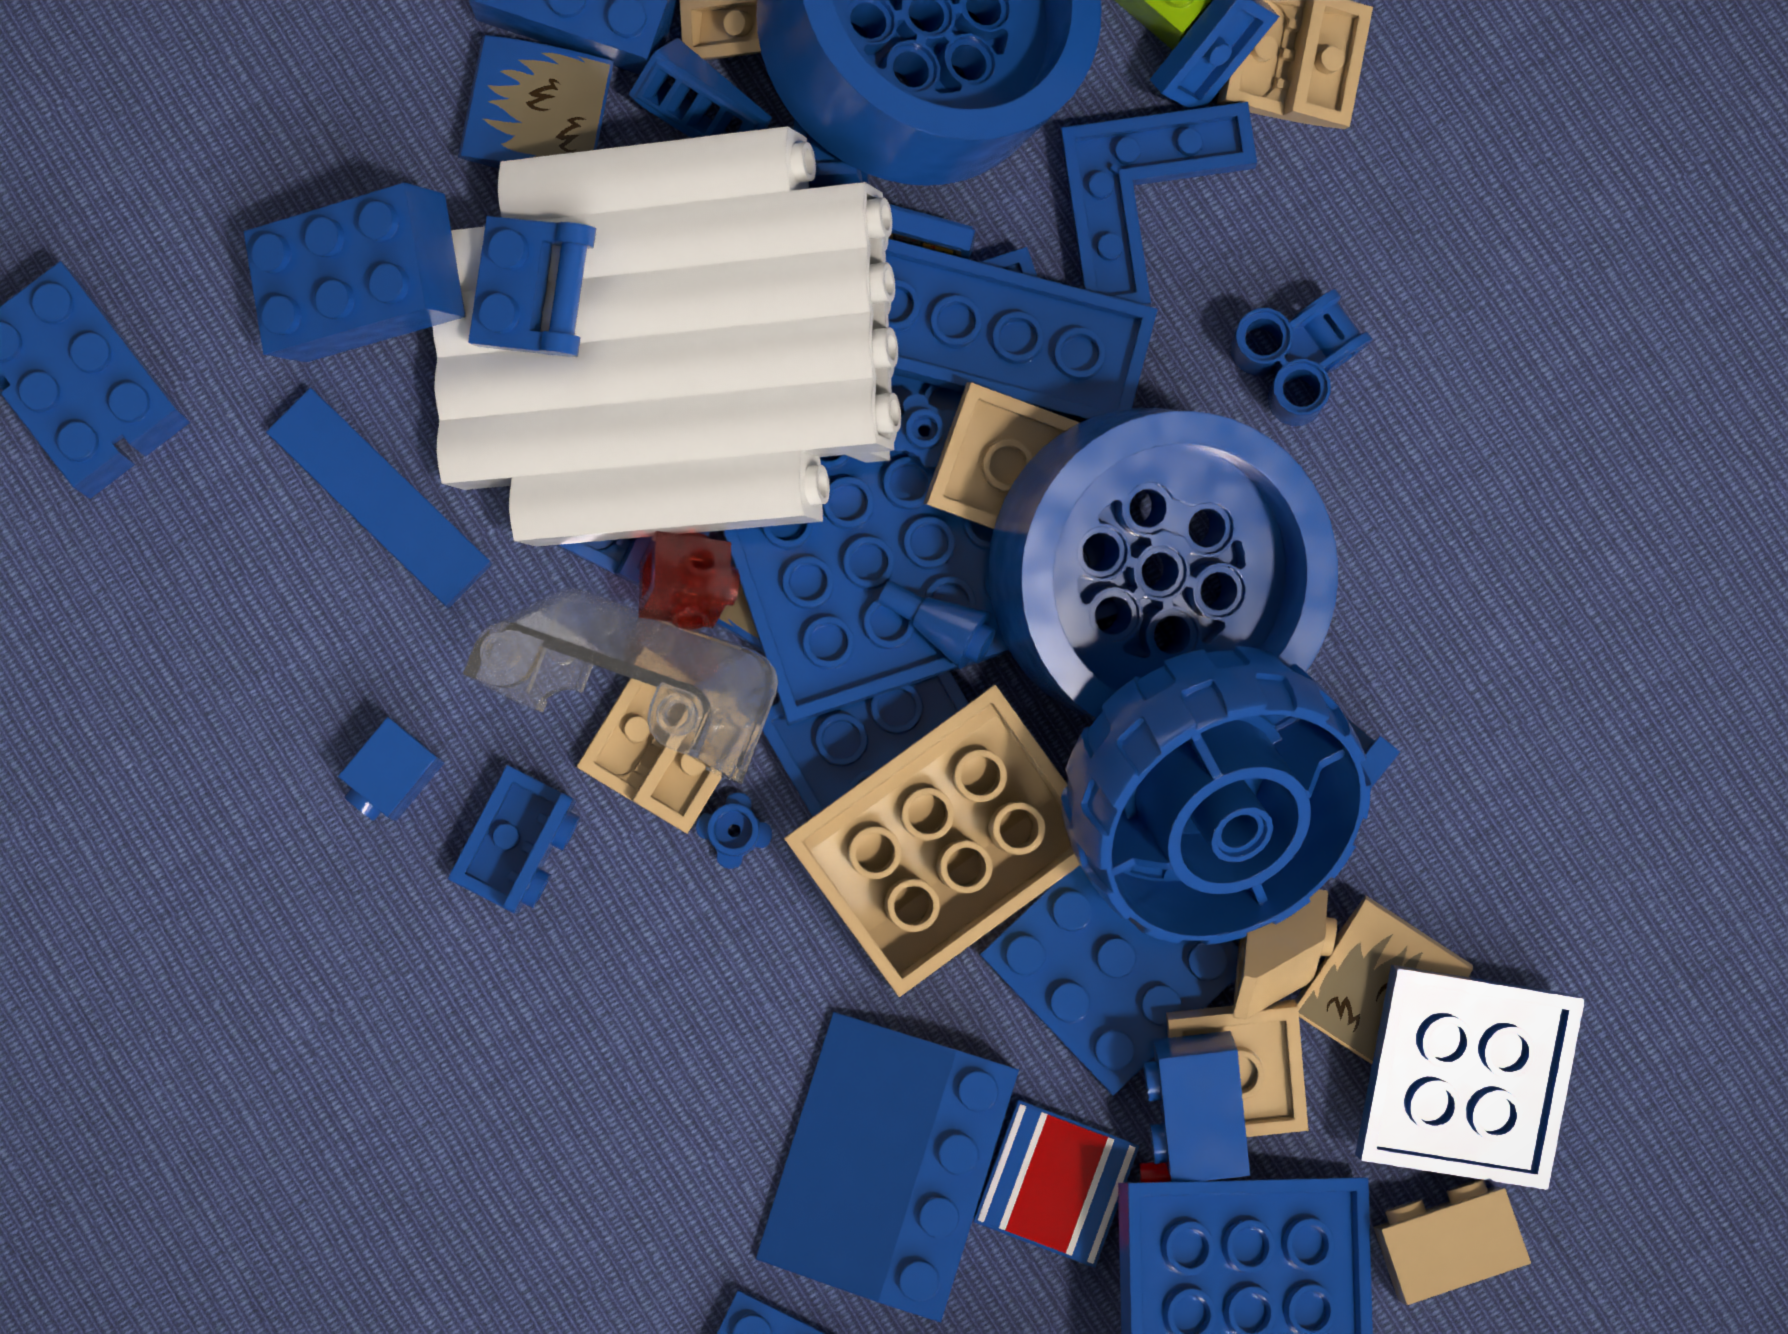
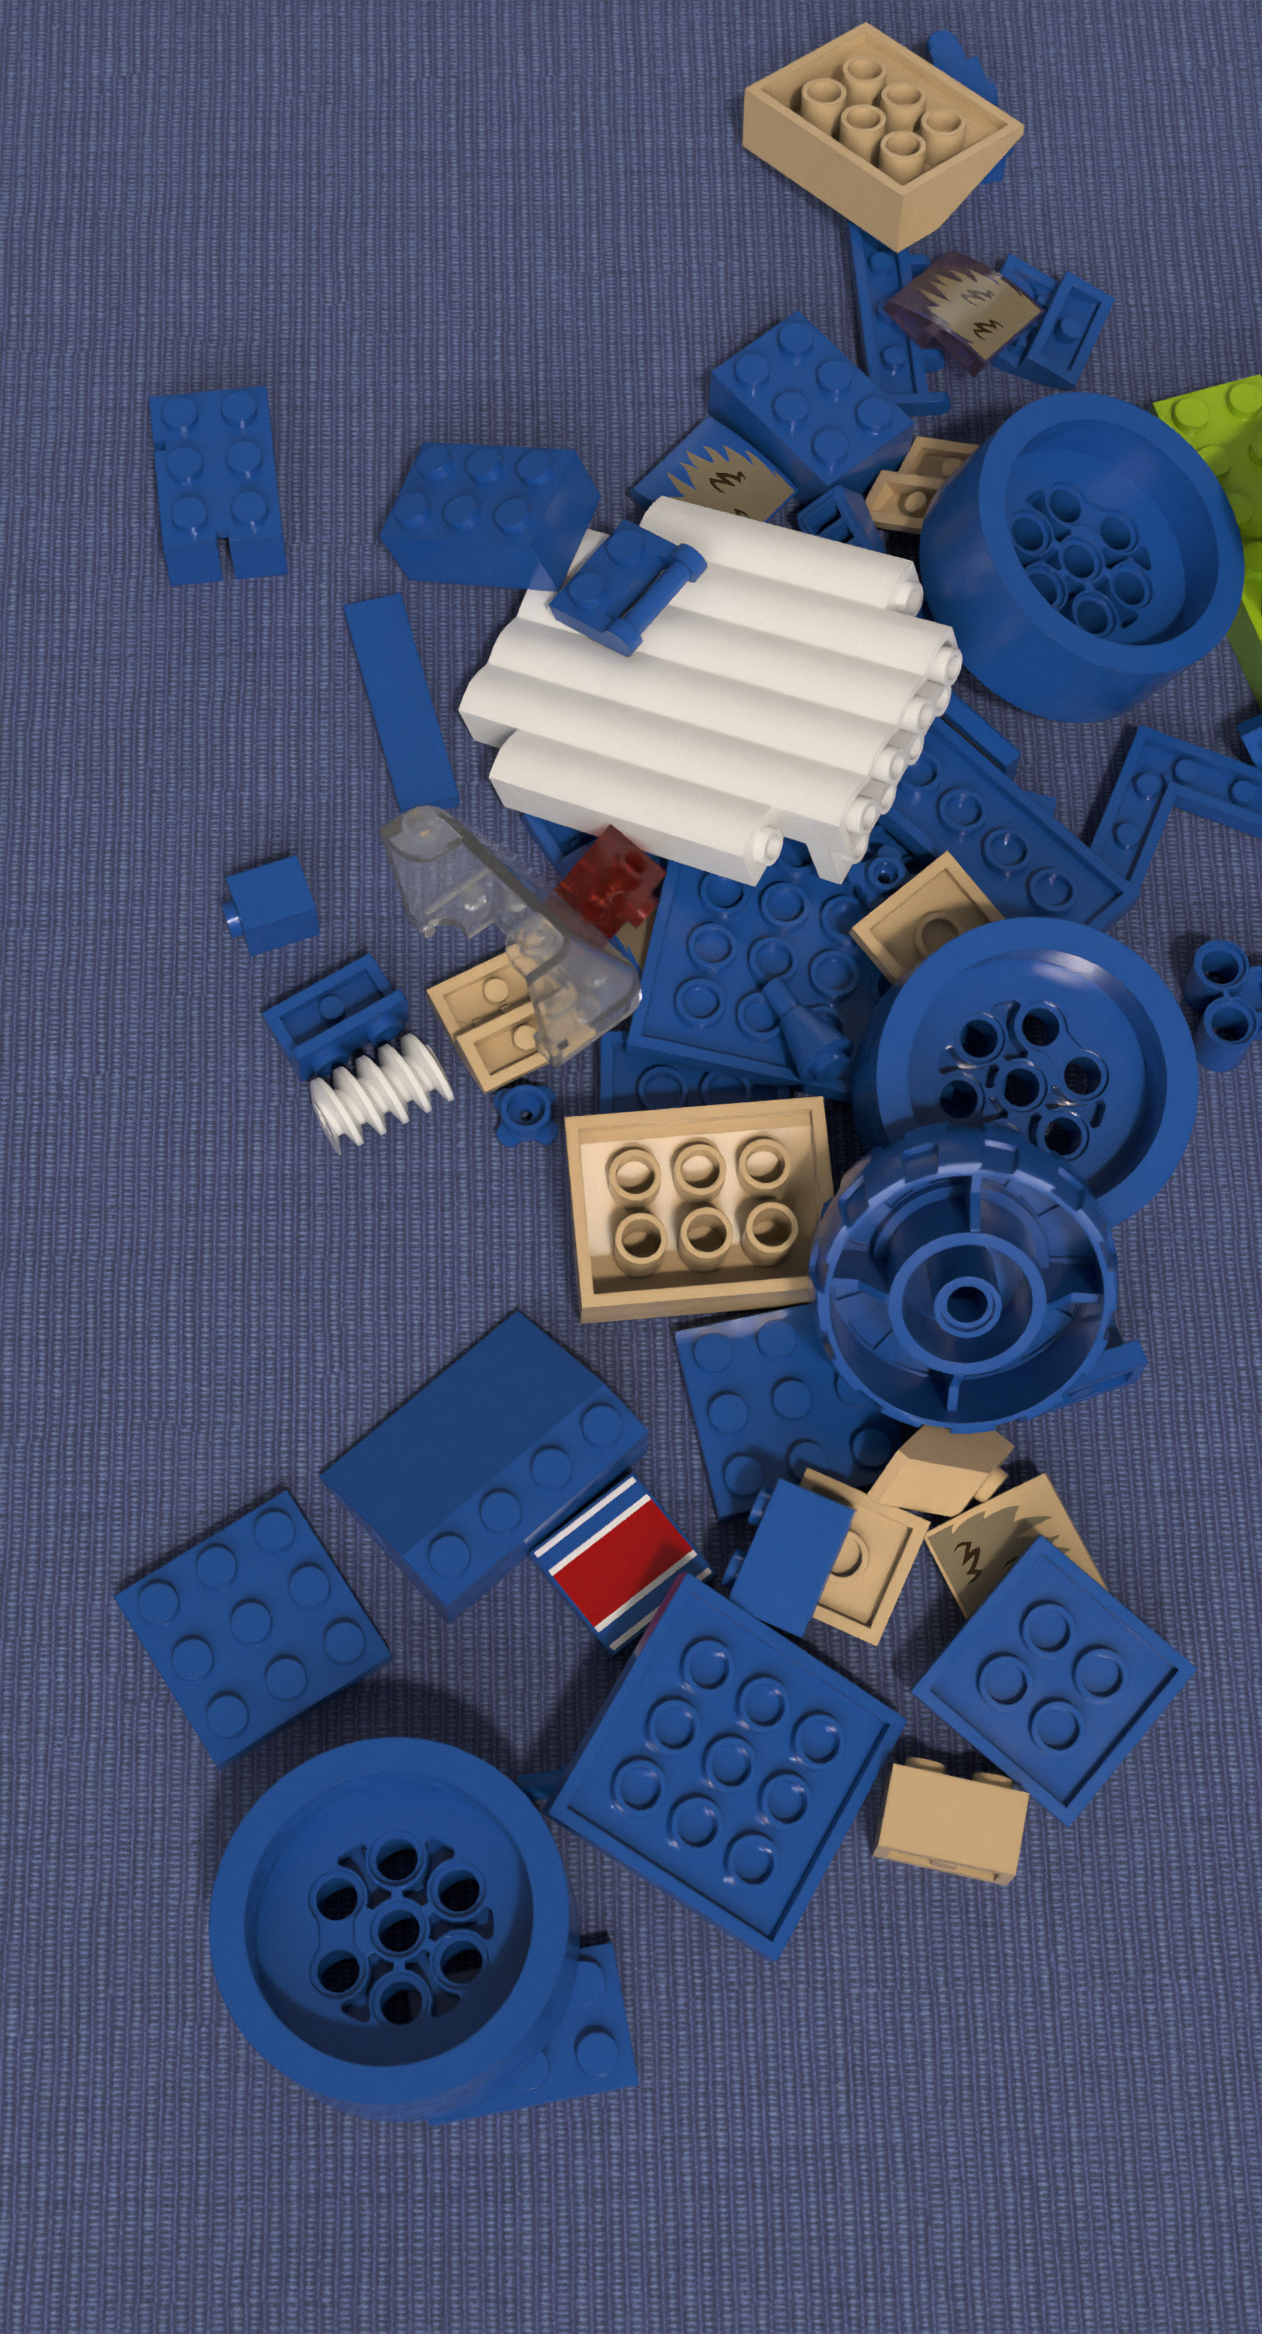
camera: 25 degrees right, 15 degrees down
none -> white piece [310,1033,454,1155]

